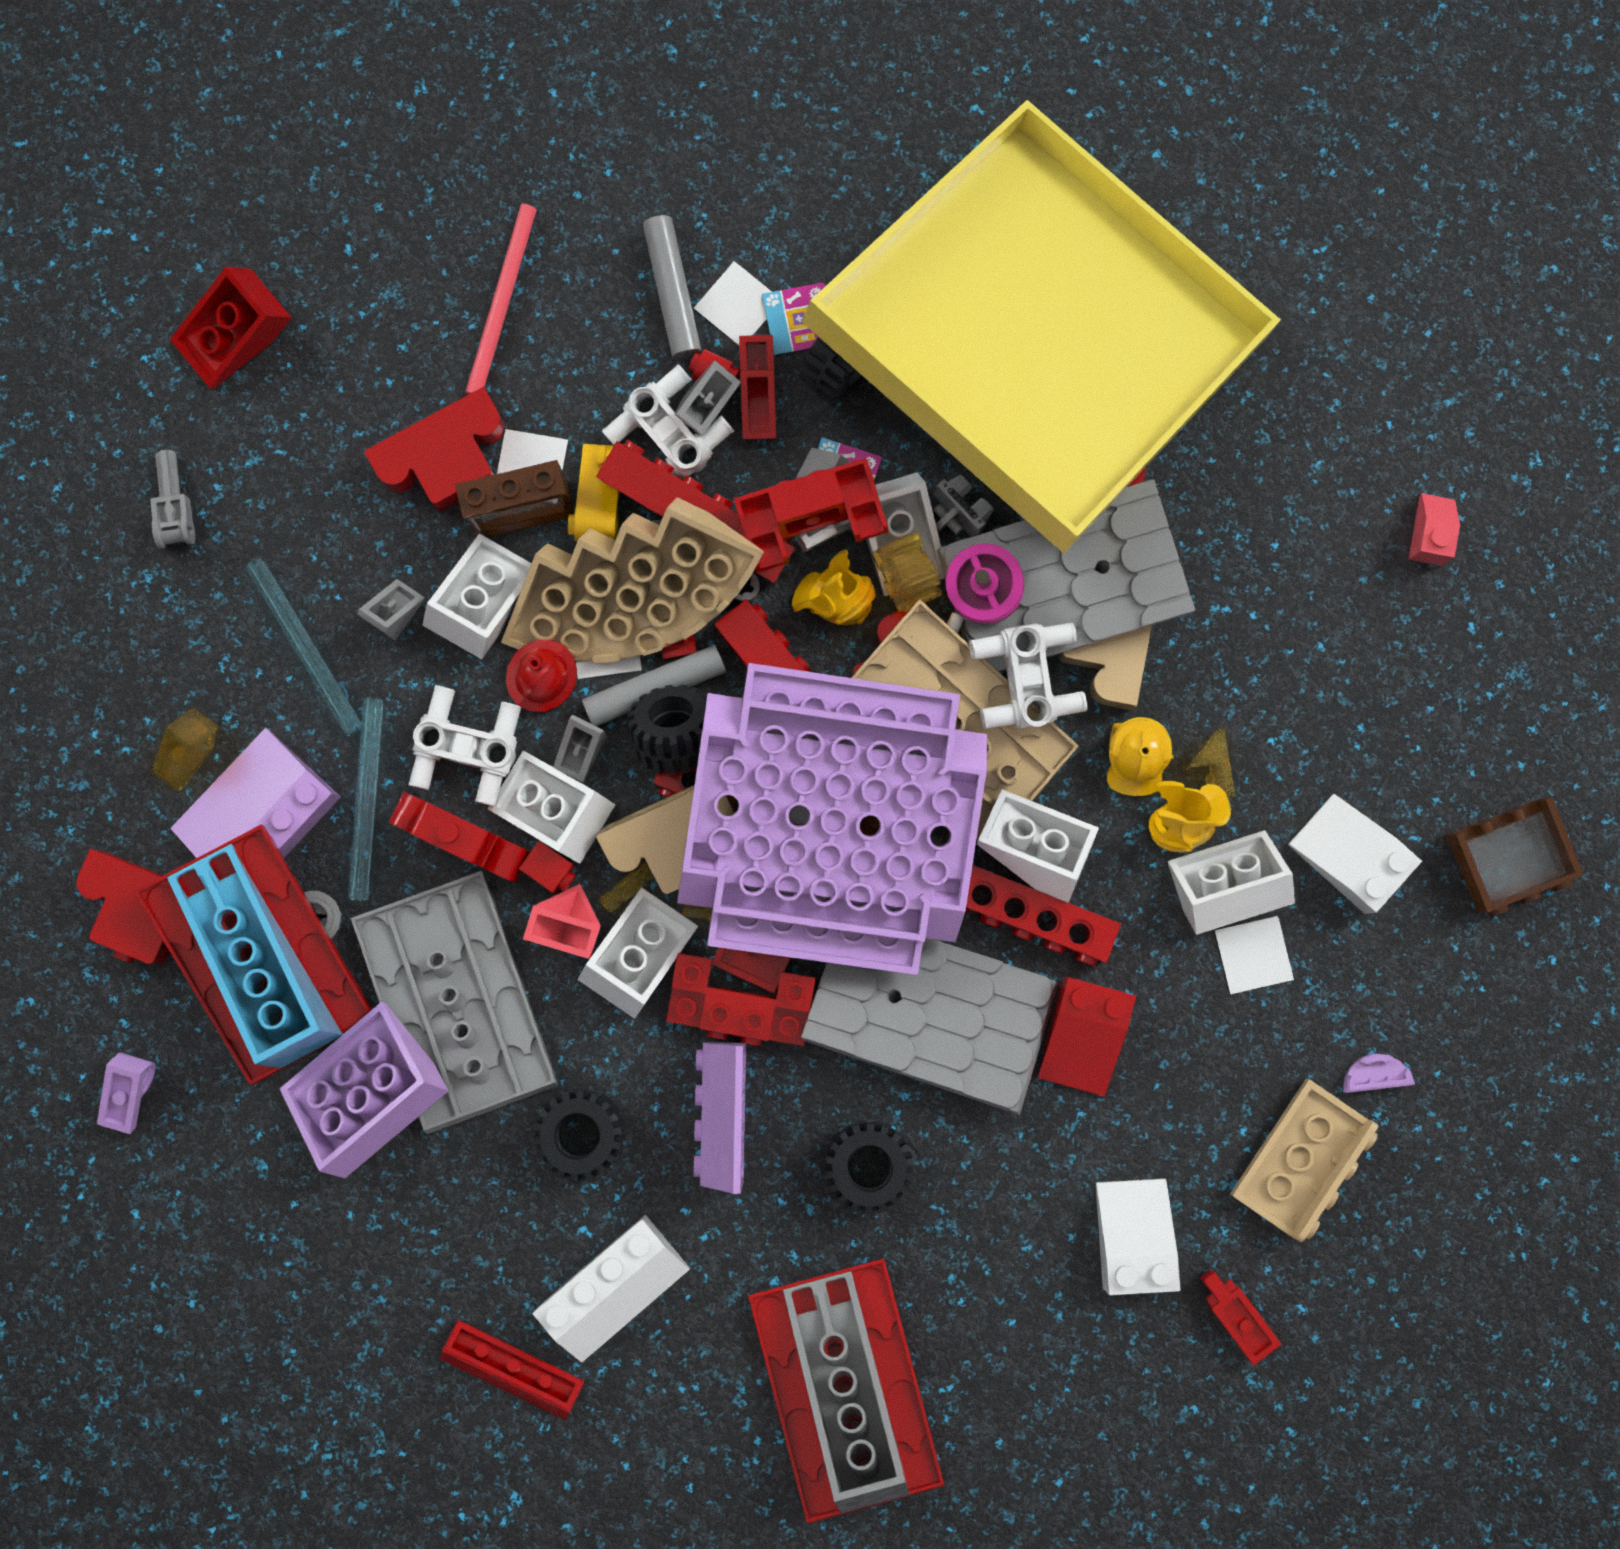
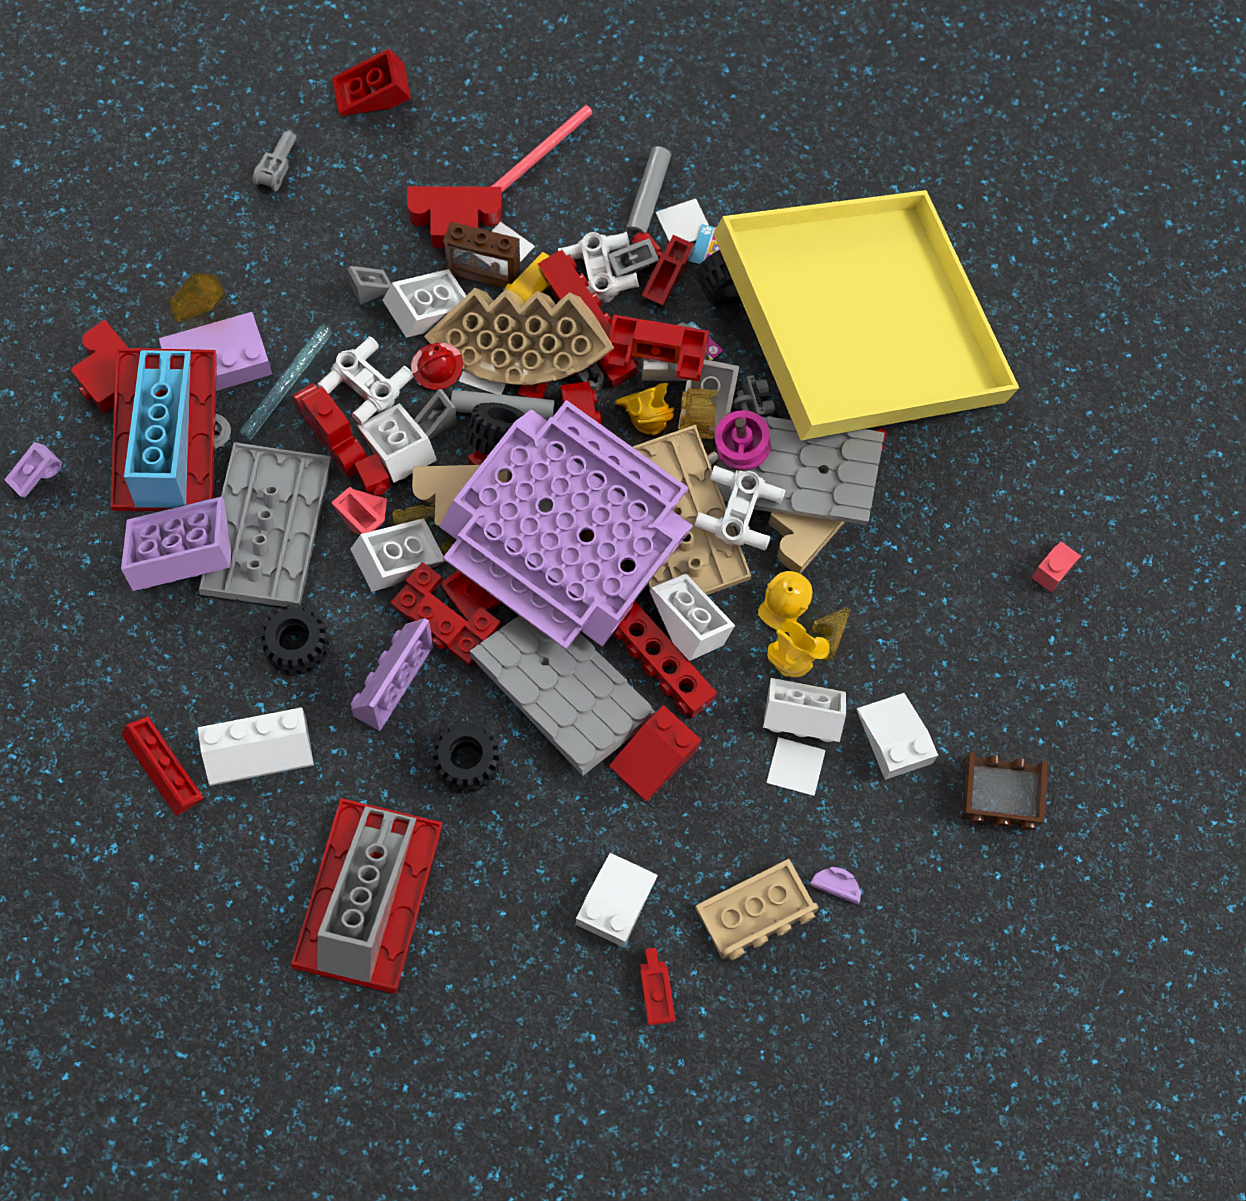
camera: 25 degrees right, 15 degrees down
clear light blue axle [246,558,362,736] -> none

